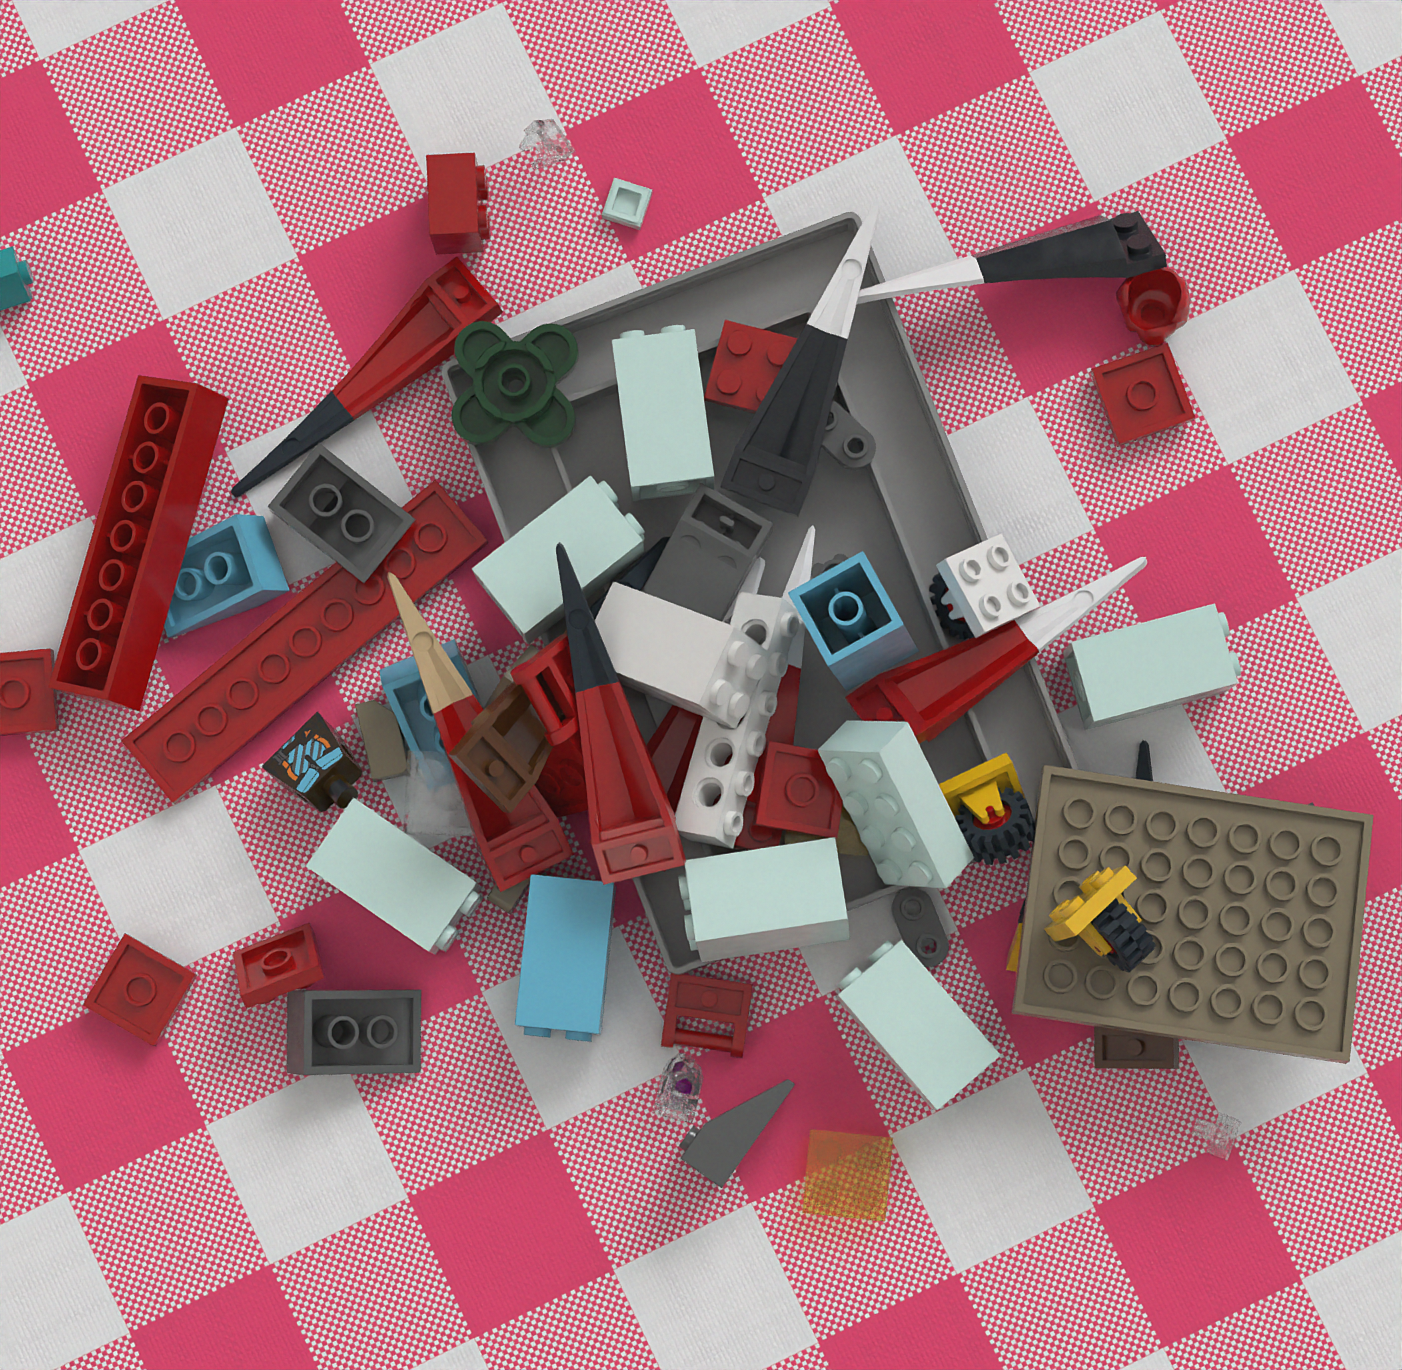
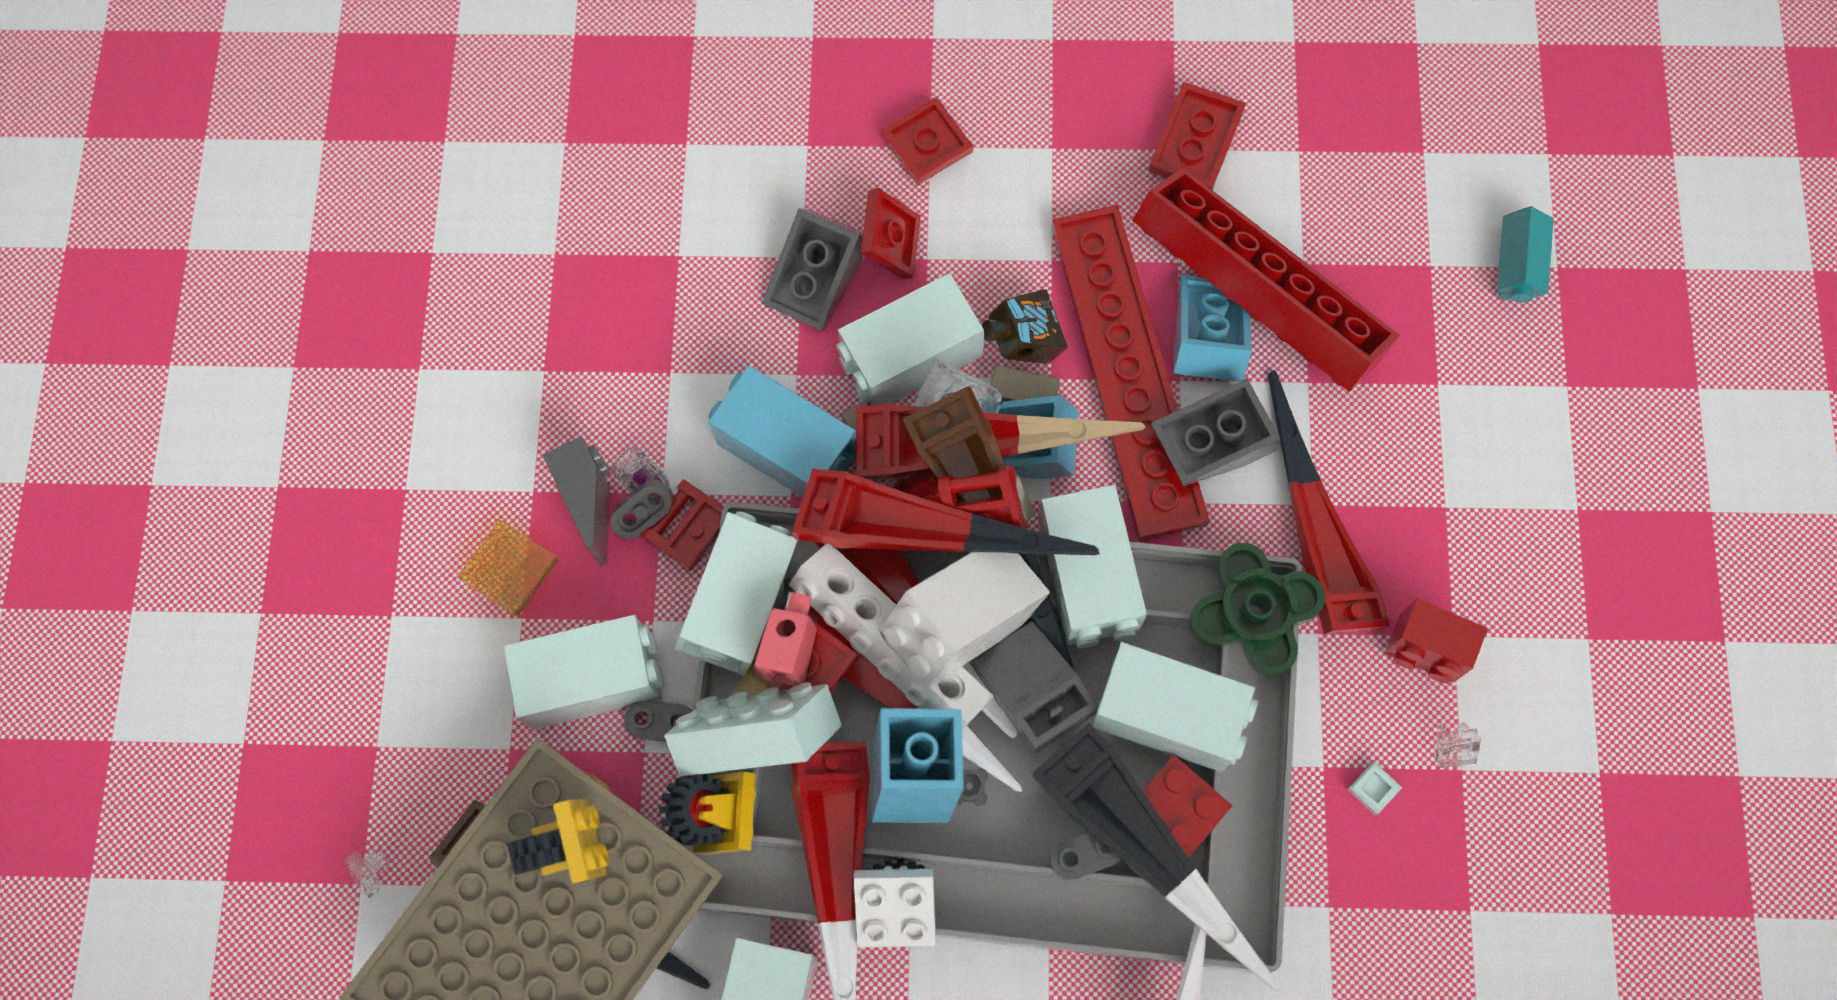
camera: 120 degrees right, 10 degrees down
none -> dark grey plate [611,480,673,539]
none -> coral torso [754,592,817,686]

